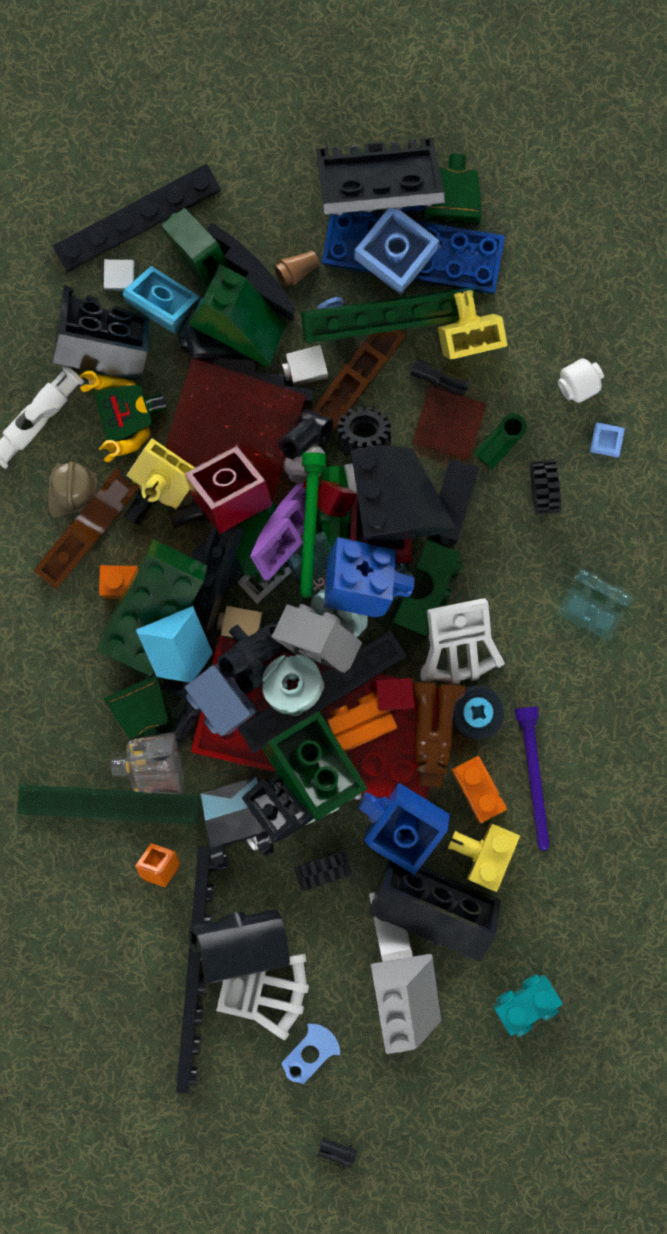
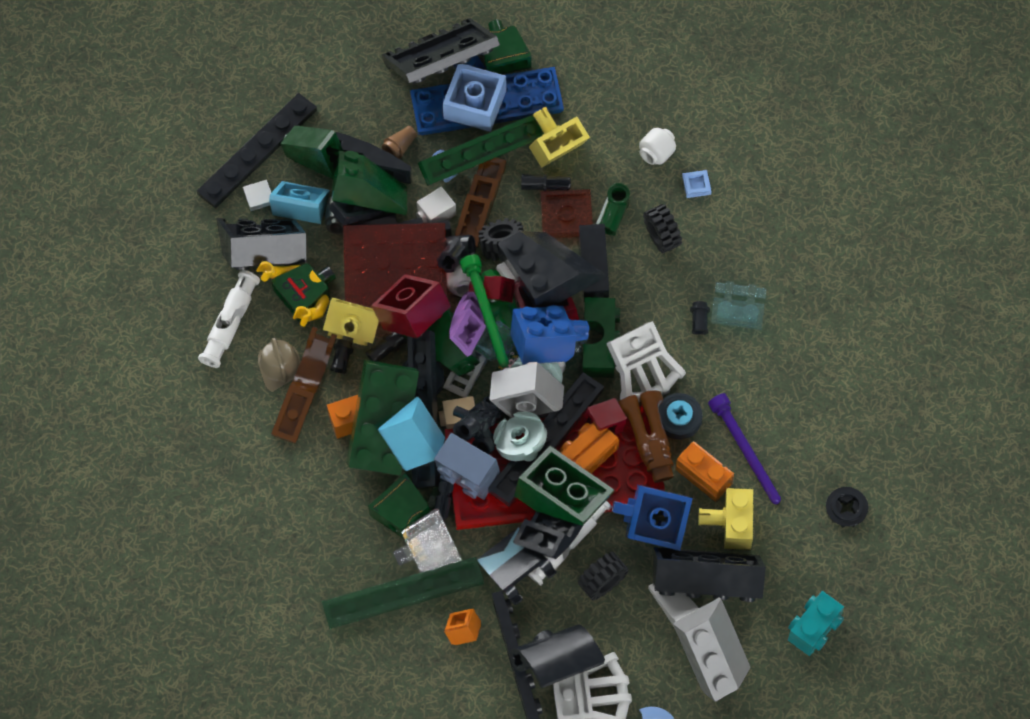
camera: 20 degrees left, 20 degrees down
none -> black pin [690,301,710,335]
none -> black gear [826,487,868,528]

